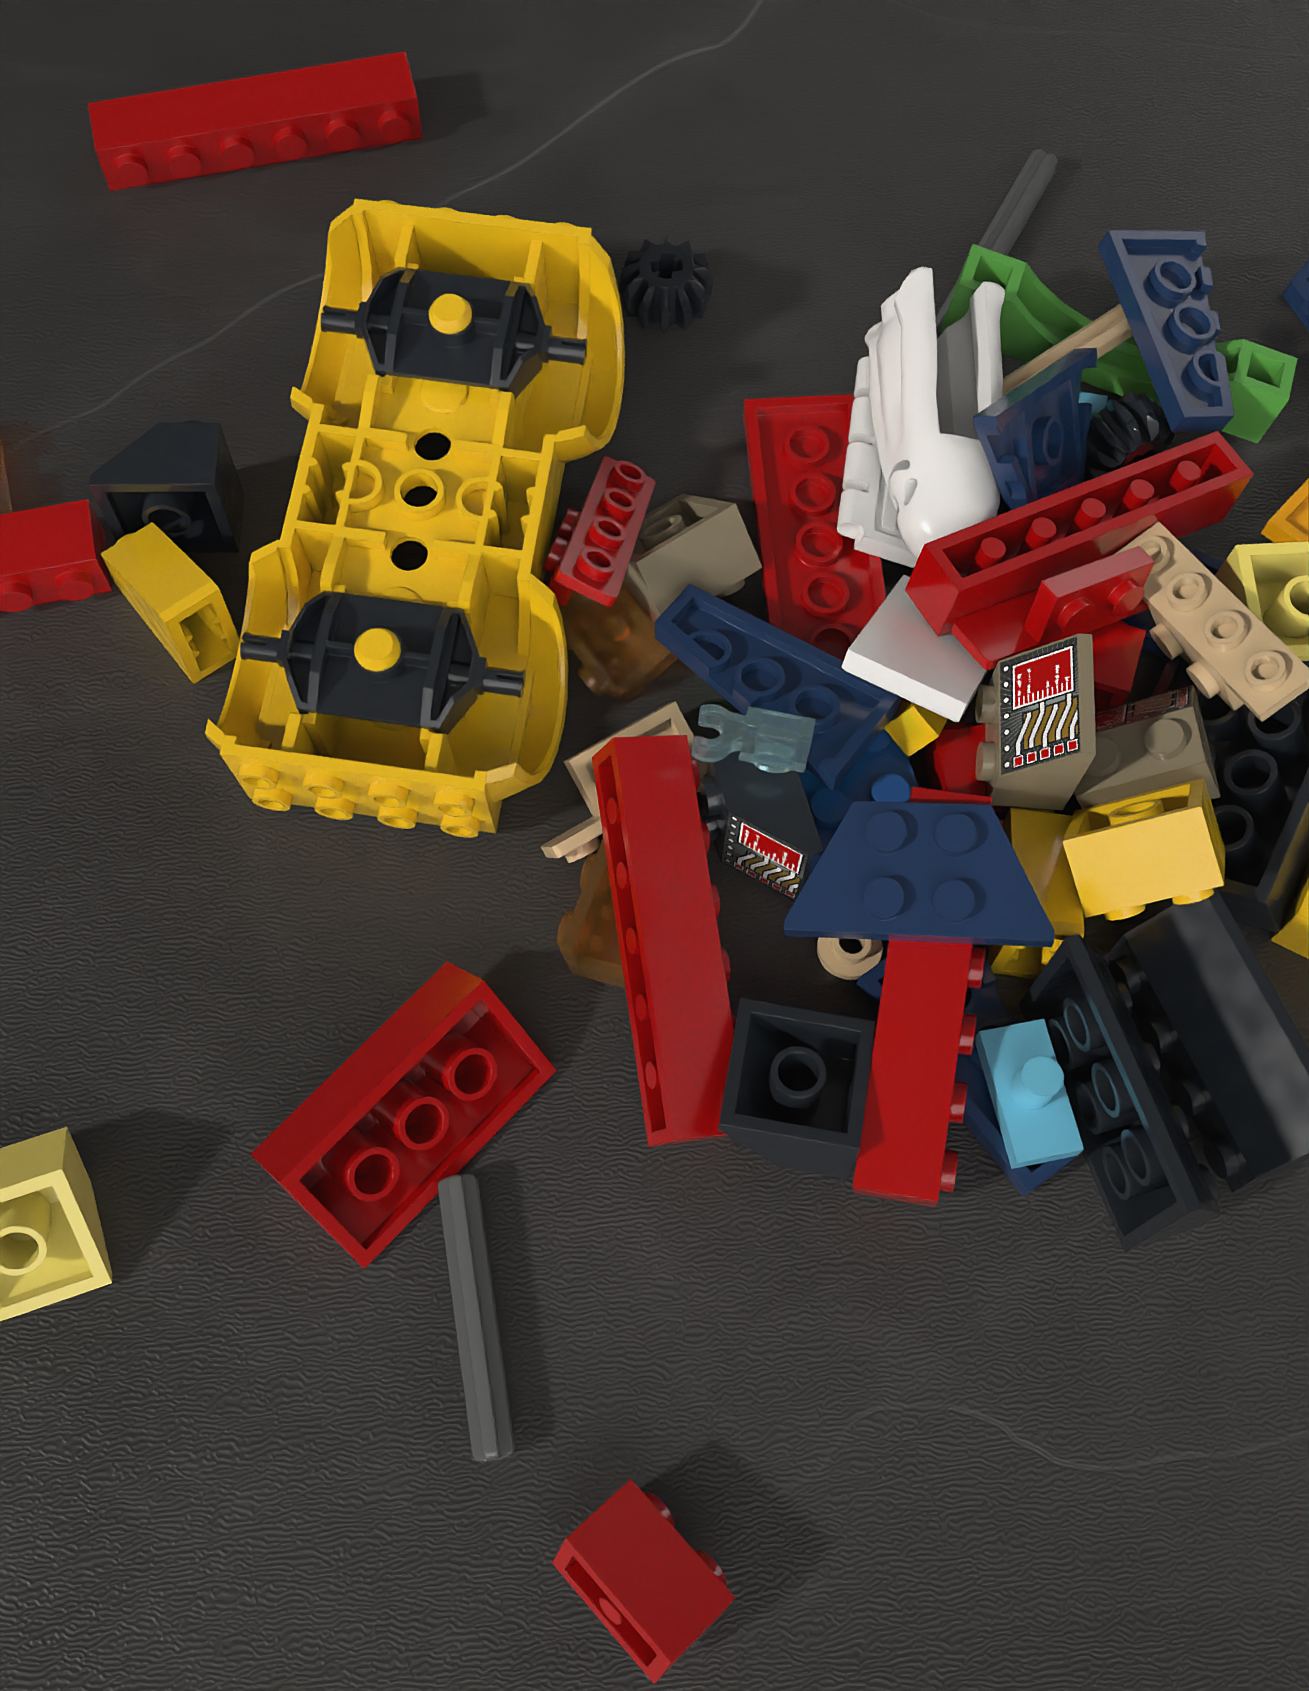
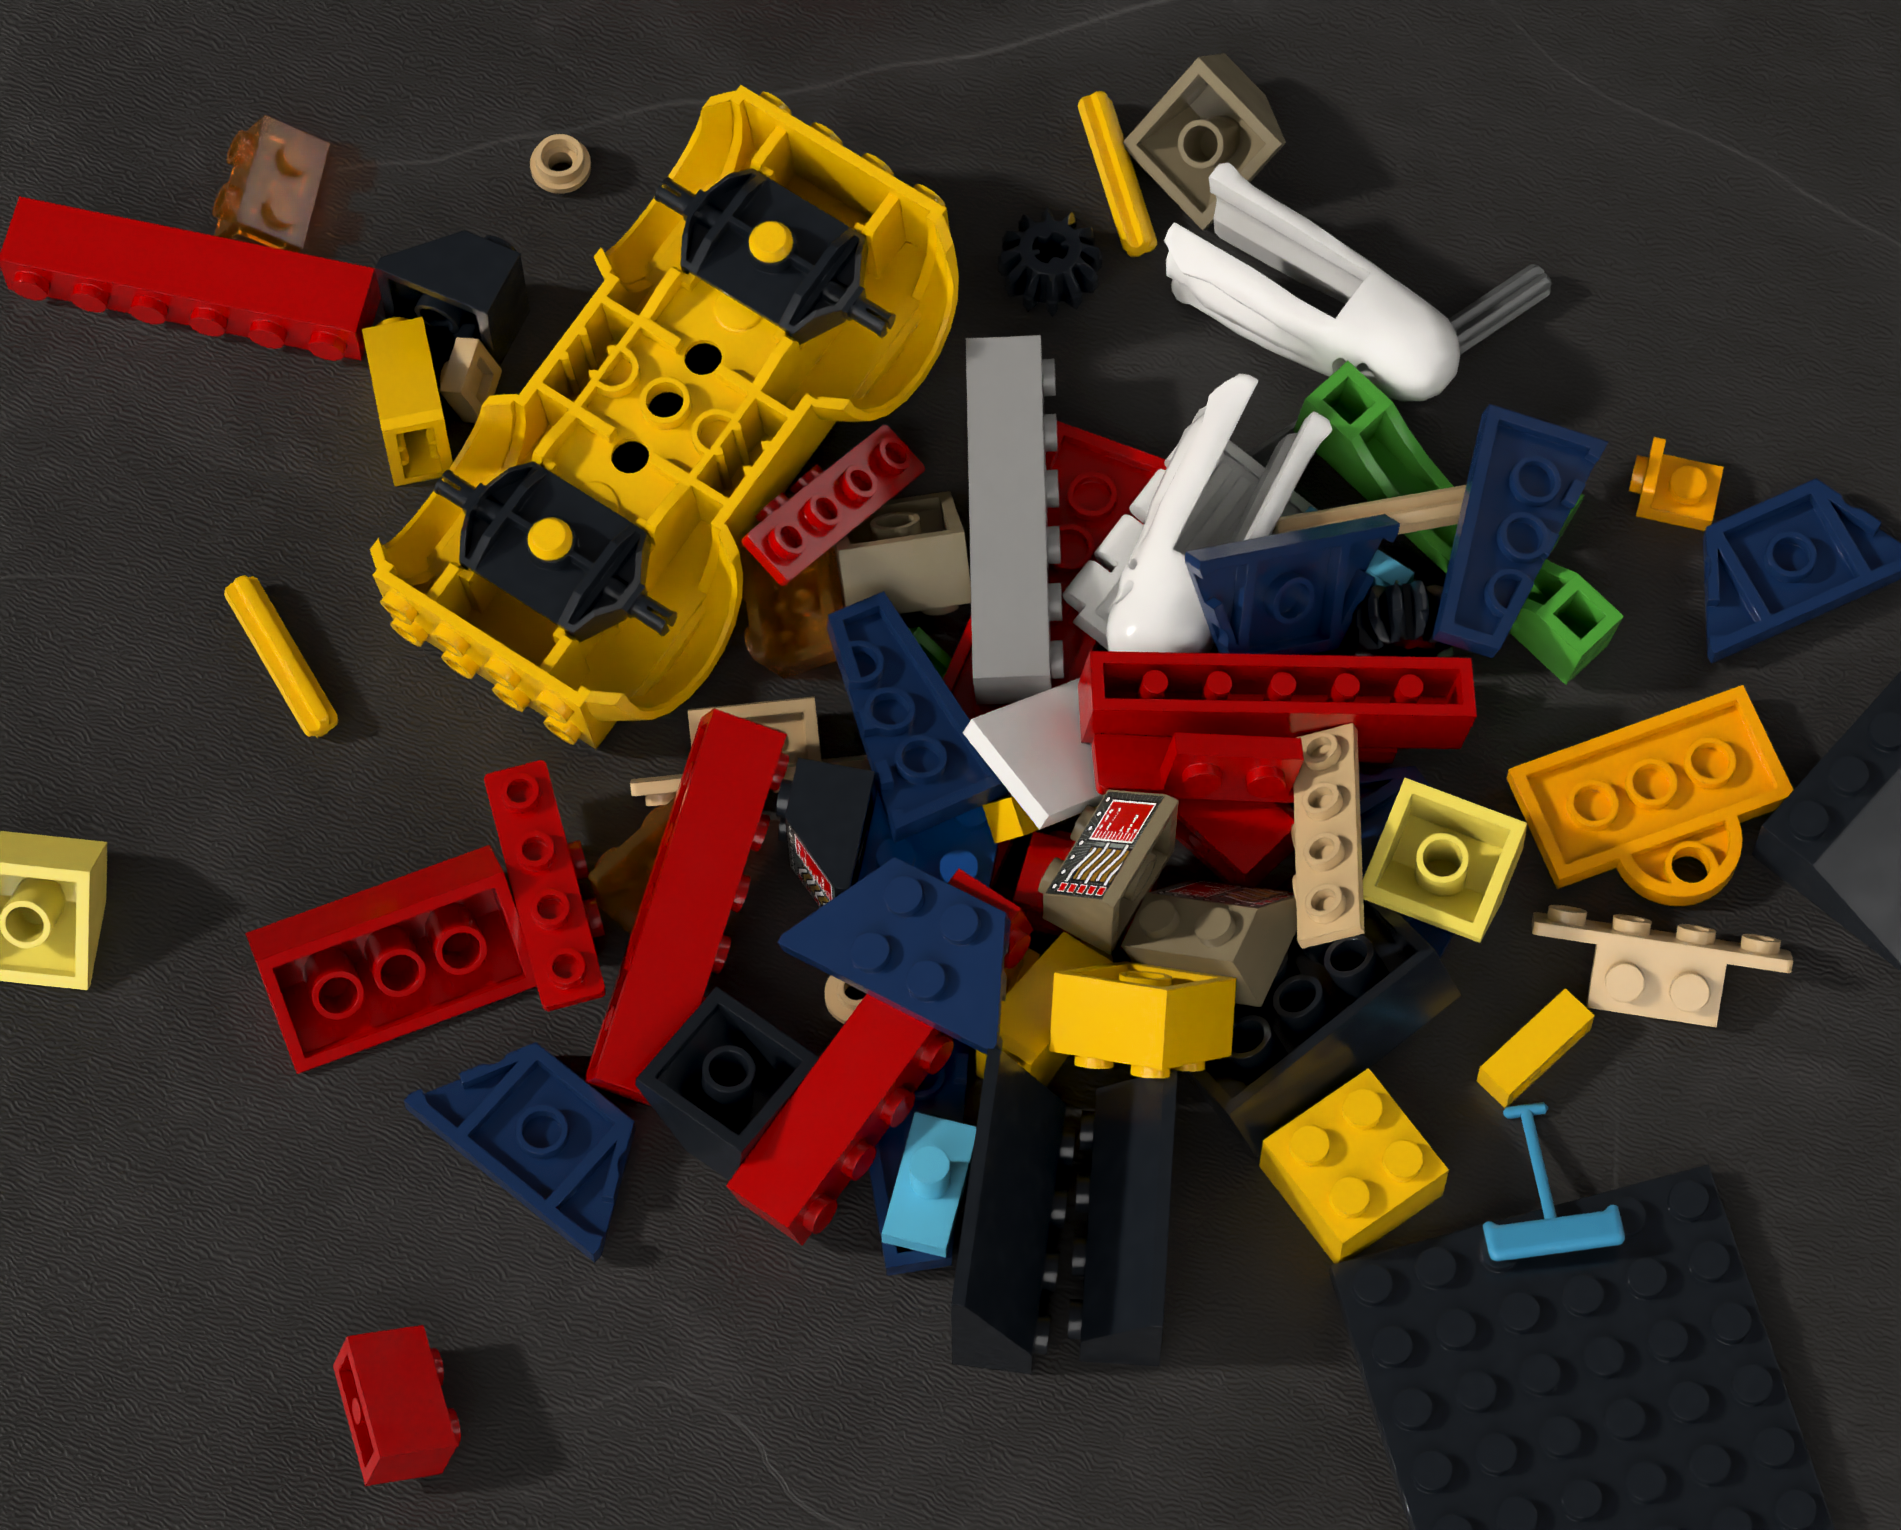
camera: 30 degrees right, 0 degrees up
dark grey axle [438,1174,515,1462] -> none
clear light blue plate [691,704,816,773] -> none
none -> yellow axle [224,575,338,738]
none -> dark blue wing [403,1042,636,1263]
none -> tan plate [439,337,502,423]
none -> red bracket [484,760,606,1011]
none -> tan plate [530,134,591,194]
none -> light grey brick [966,335,1064,705]
none -> yellow axle [1077,91,1157,257]
none -> dark tan slope [1123,53,1286,230]
none -> white piece [1164,163,1460,401]
none -> light orange bracket [1629,437,1724,531]

